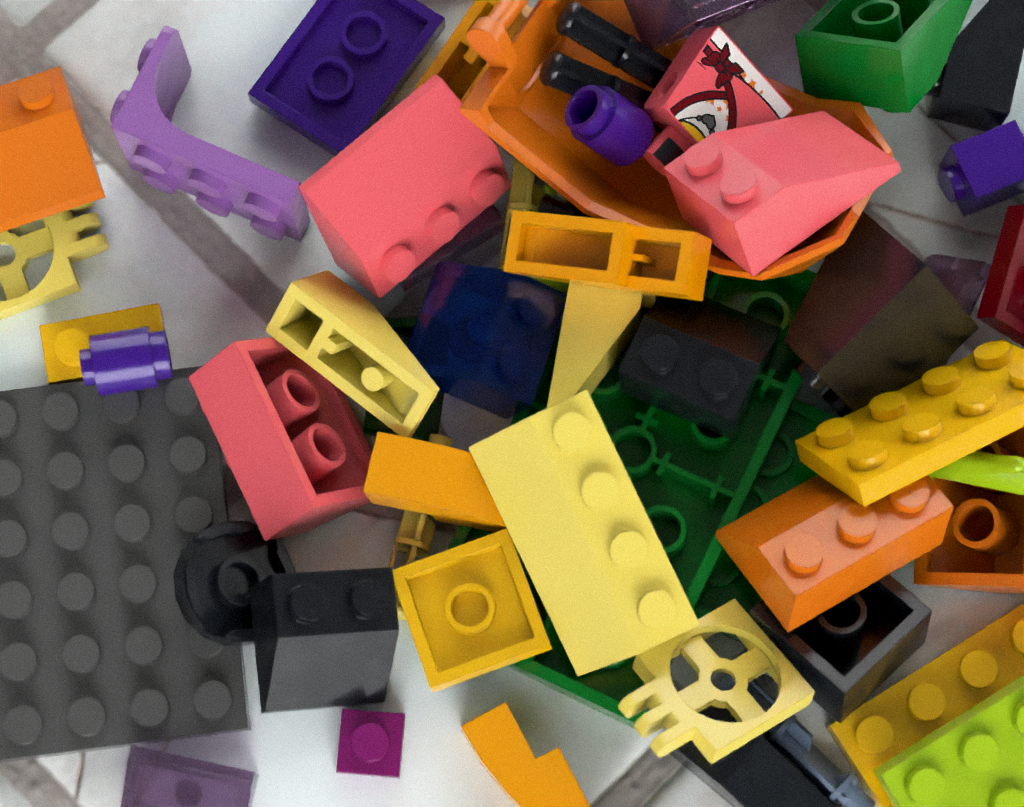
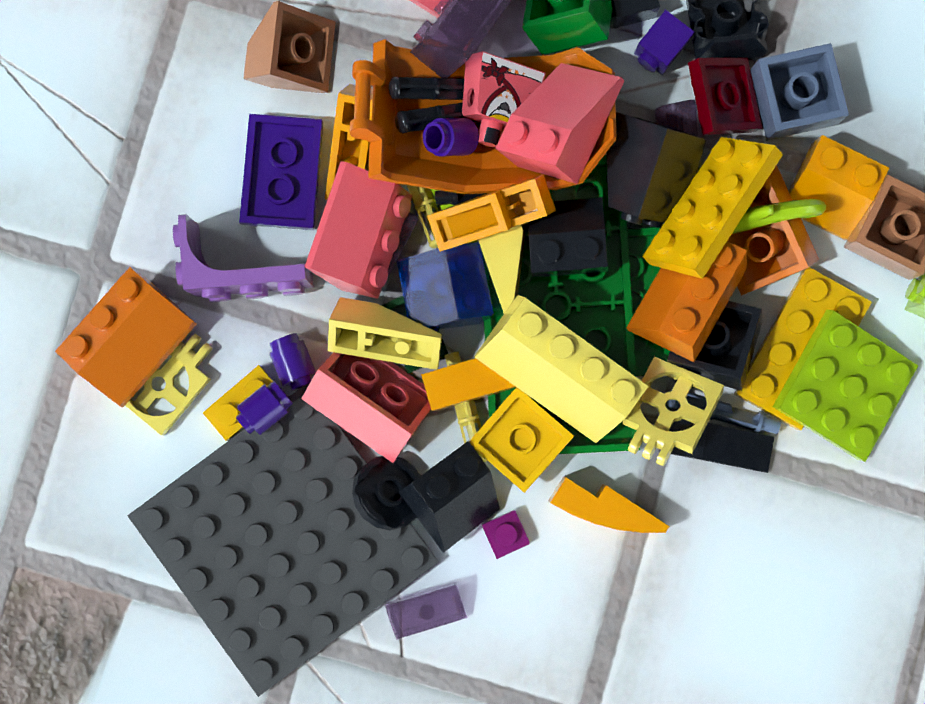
camera: 25 degrees left, 10 degrees up
none -> dark purple brick [269,333,316,391]

